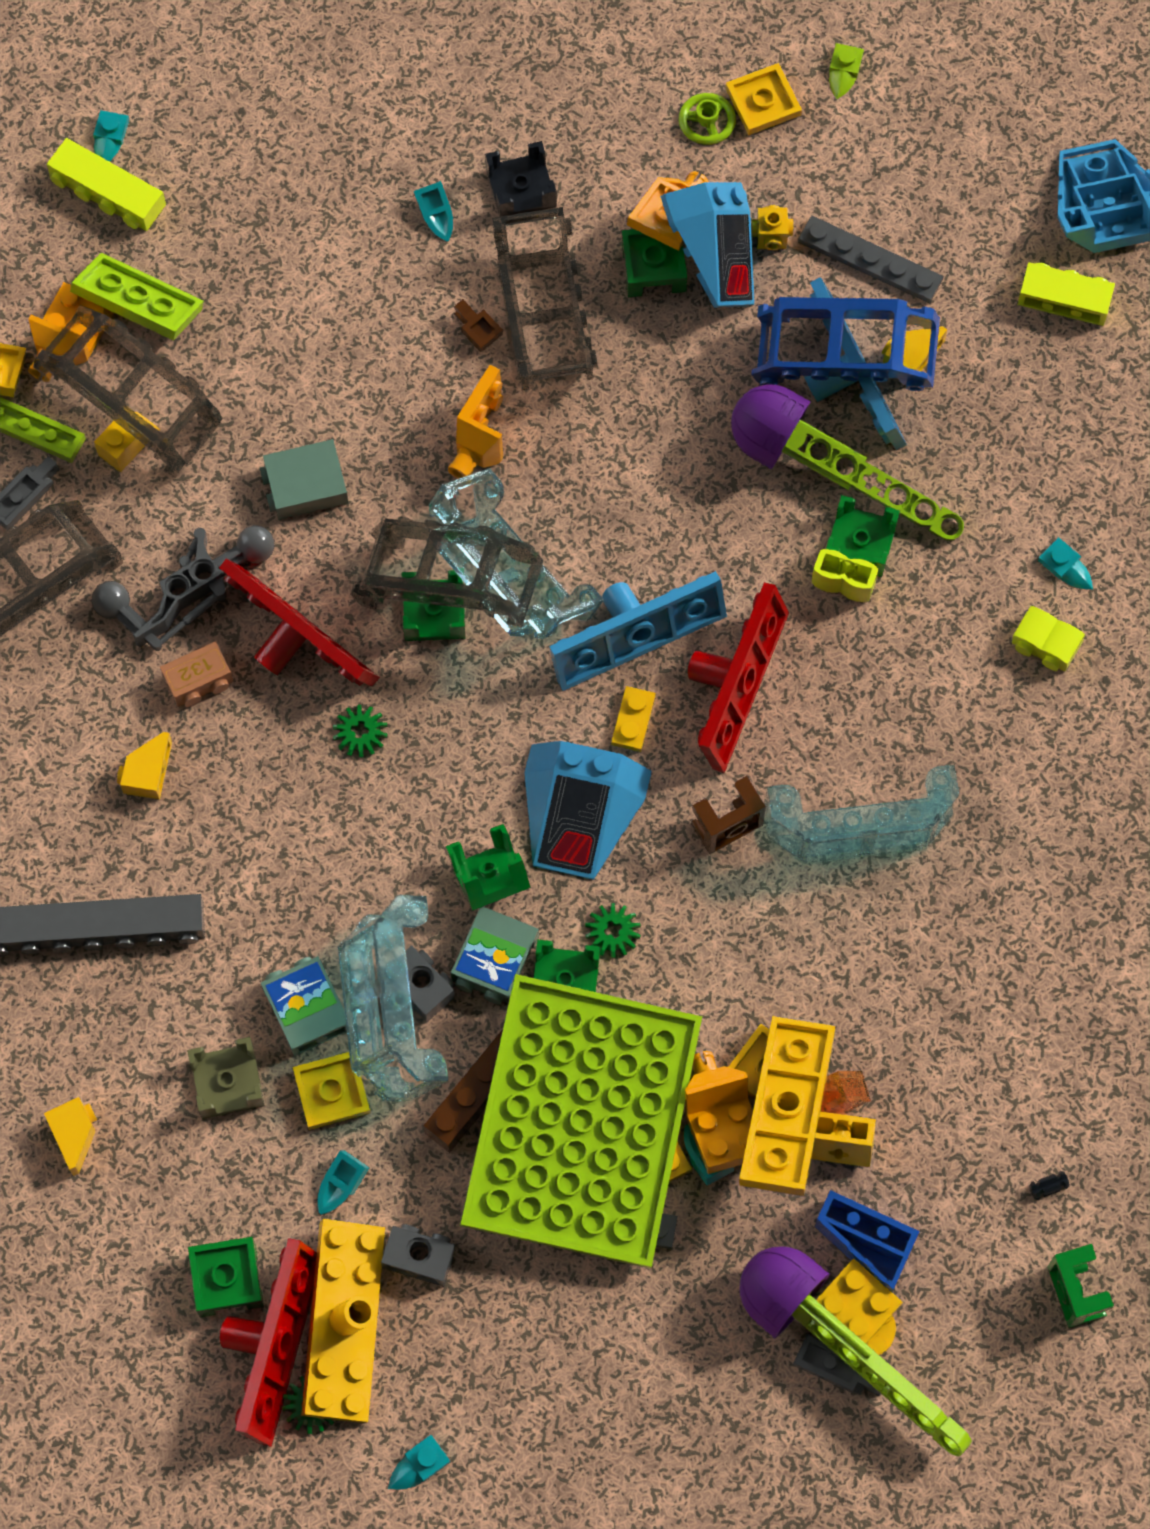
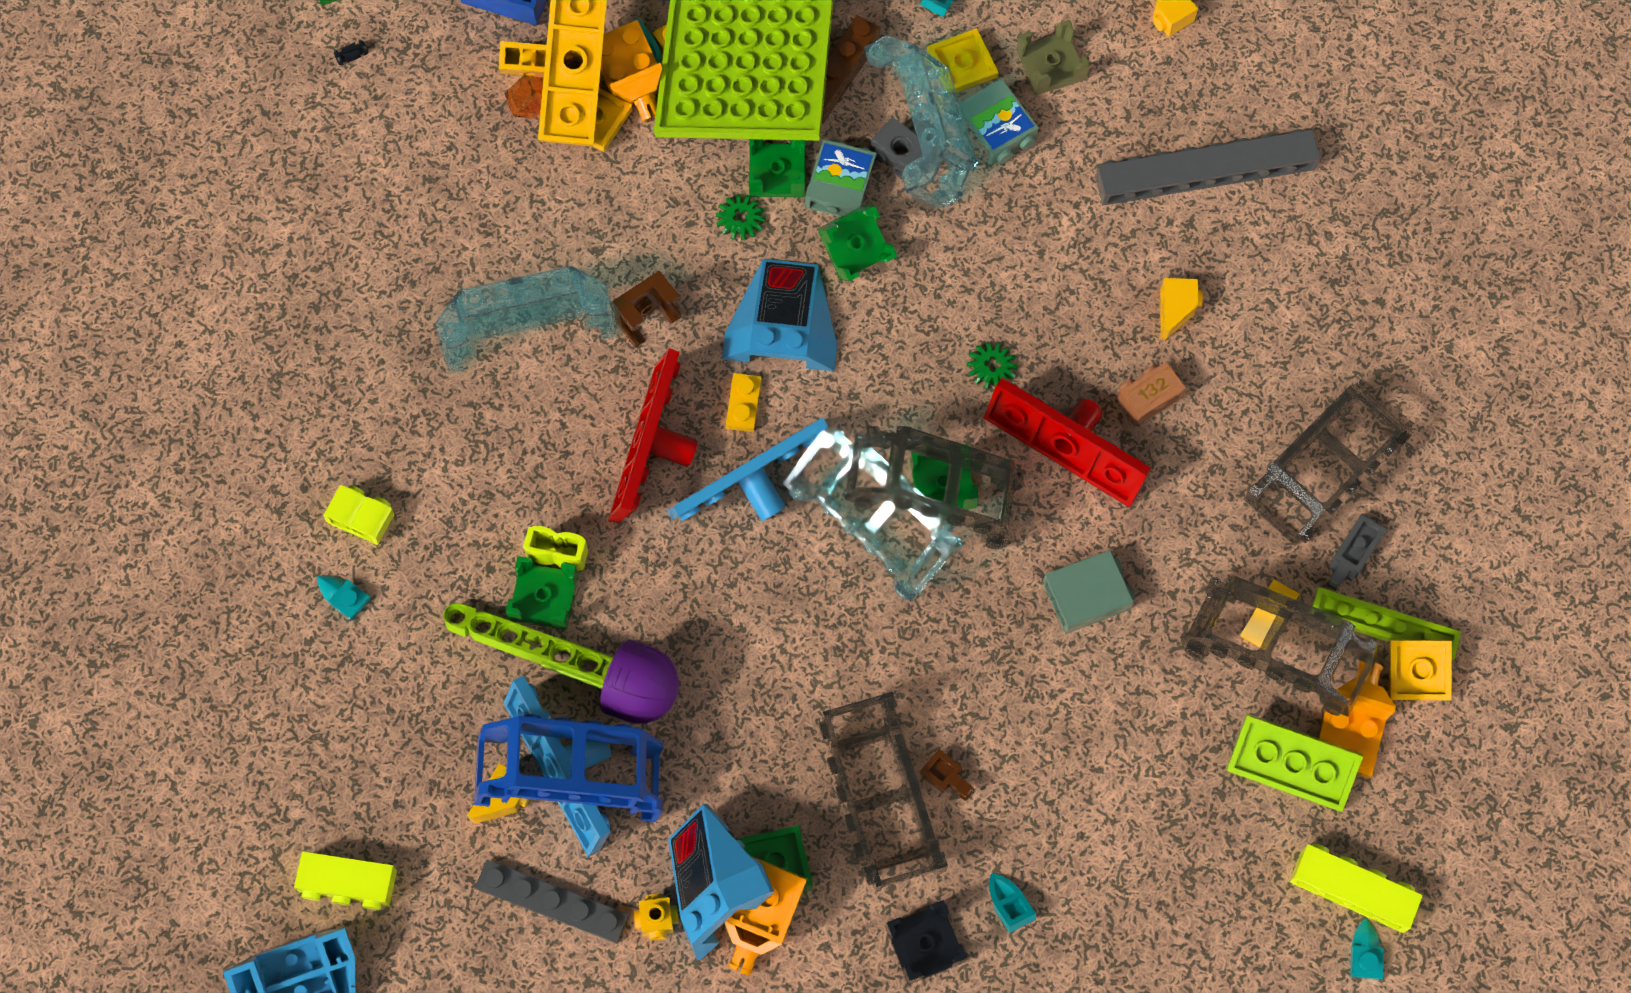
camera: 170 degrees right, 0 degrees up
dark grey piece [91,525,275,651] -> none
light orange plate [448,365,504,482] -> none

